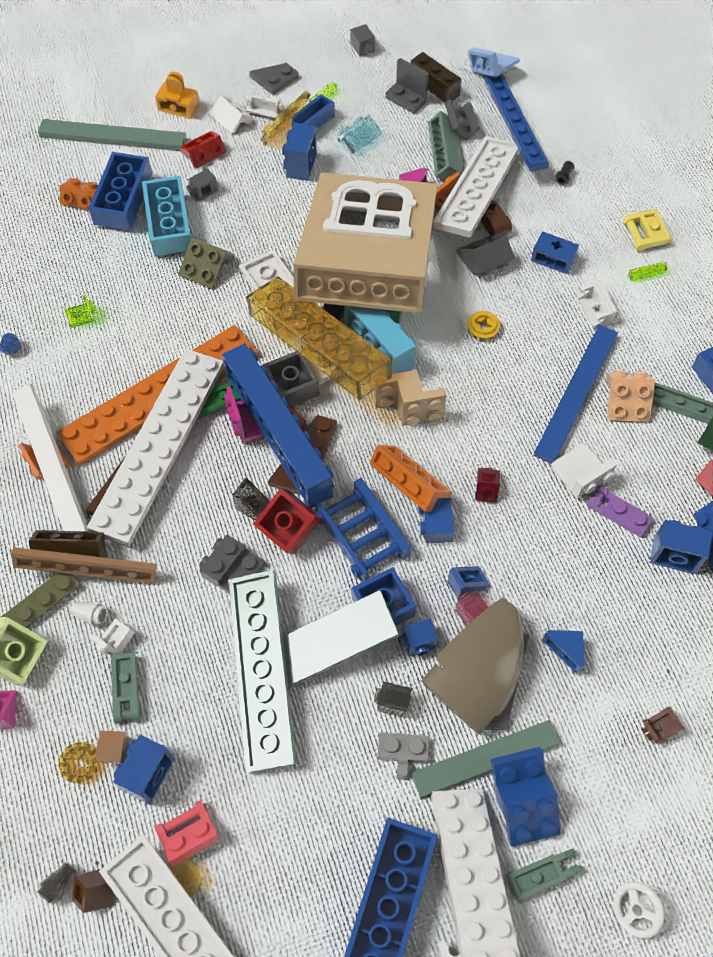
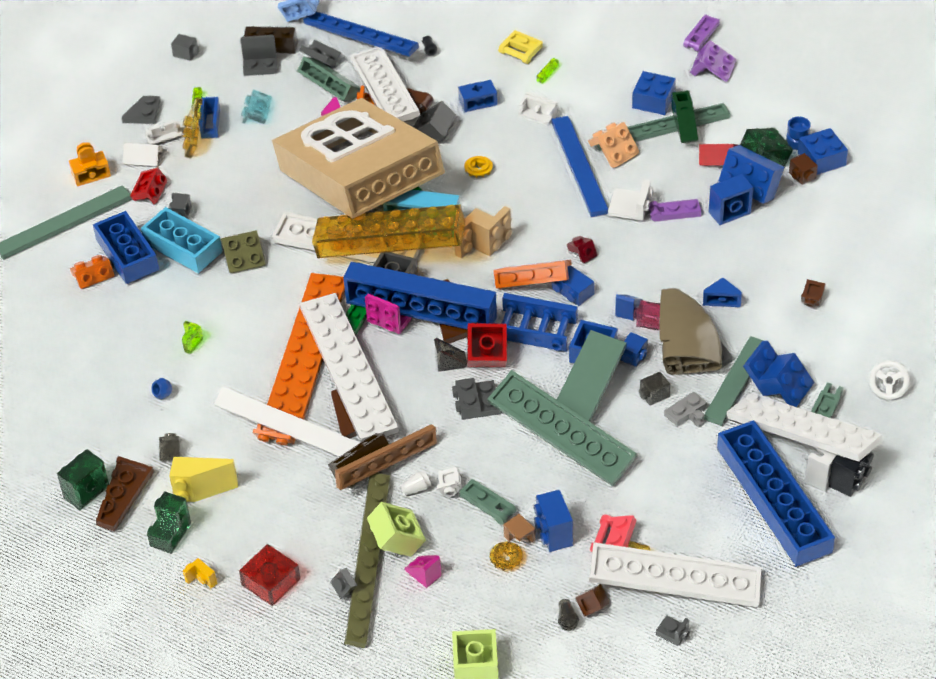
camera: 40 degrees left, 15 degrees down
blue brick [282,122,317,181] -> none

